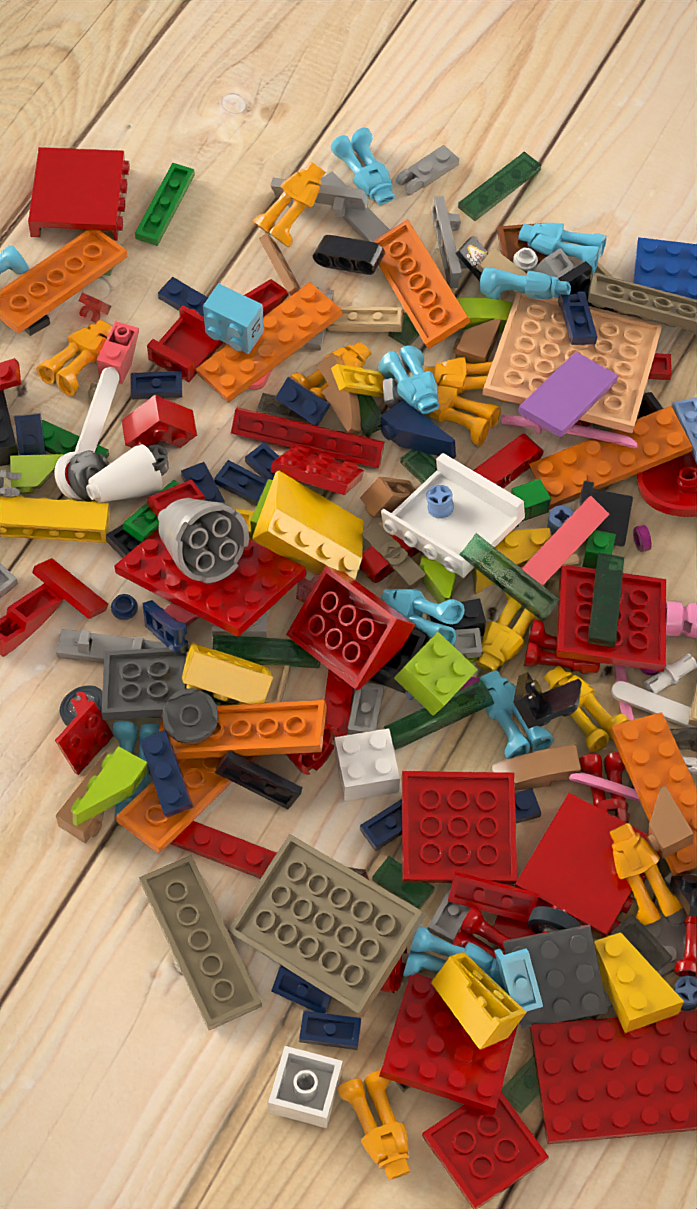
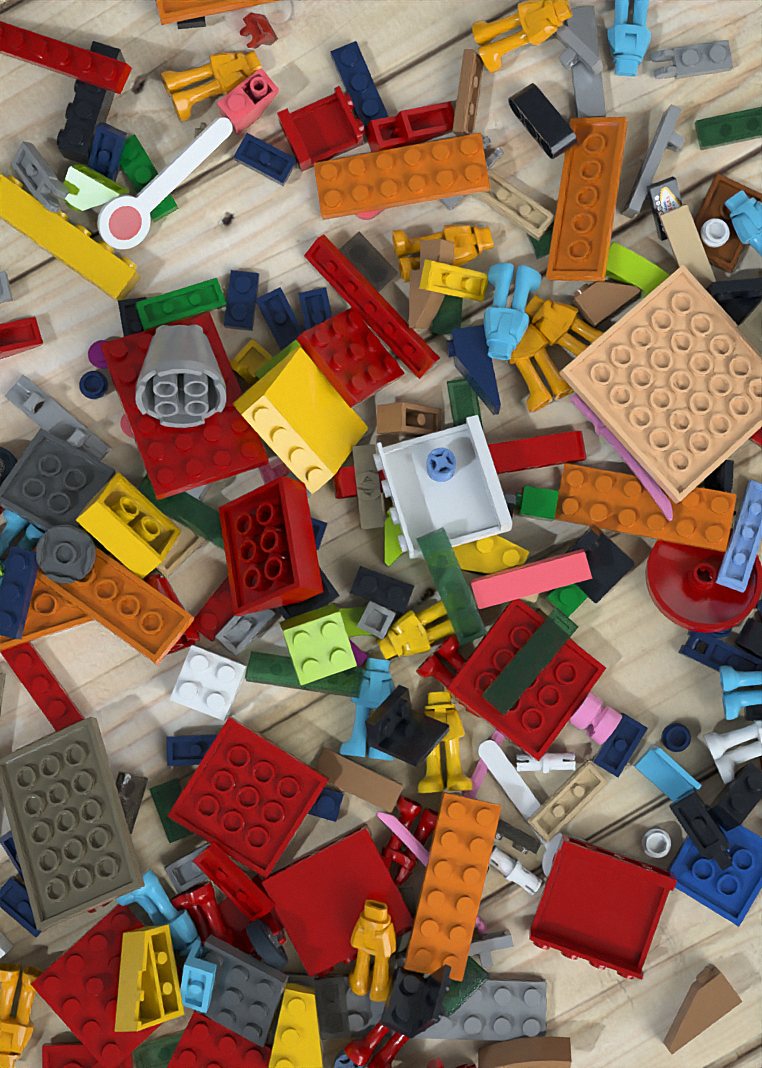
camera: 30 degrees right, 25 degrees up
red tile [32,558,109,619] -> none
dark grey tile [68,450,109,502] -> none
white cone [86,445,163,503] -> none
red brick [121,395,197,448] -> none
dark blue plate [142,600,189,654] -> none
dark grey wheel [147,445,169,476] -> none
red tile [147,479,205,517] -> none
medium azure brick [203,283,264,354] -> none
black tile [215,750,303,809] -> none
dark blue plate [275,377,331,426] -> none
medium azure piece [381,589,465,645] -> none
light grey plate [383,378,403,409] -> none
medium azure piece [480,267,571,300] -> none
medium lavender tile [518,352,618,438] -> none
light grey panel [532,248,575,278] -> none
medium blue wheel [547,505,574,535] -> none
dark blue plate [558,291,597,345] -> none
magenta tile [633,525,652,552] -> none
medium nougat slope [646,786,694,859] -> none
none -> magenta plate [88,340,108,369]

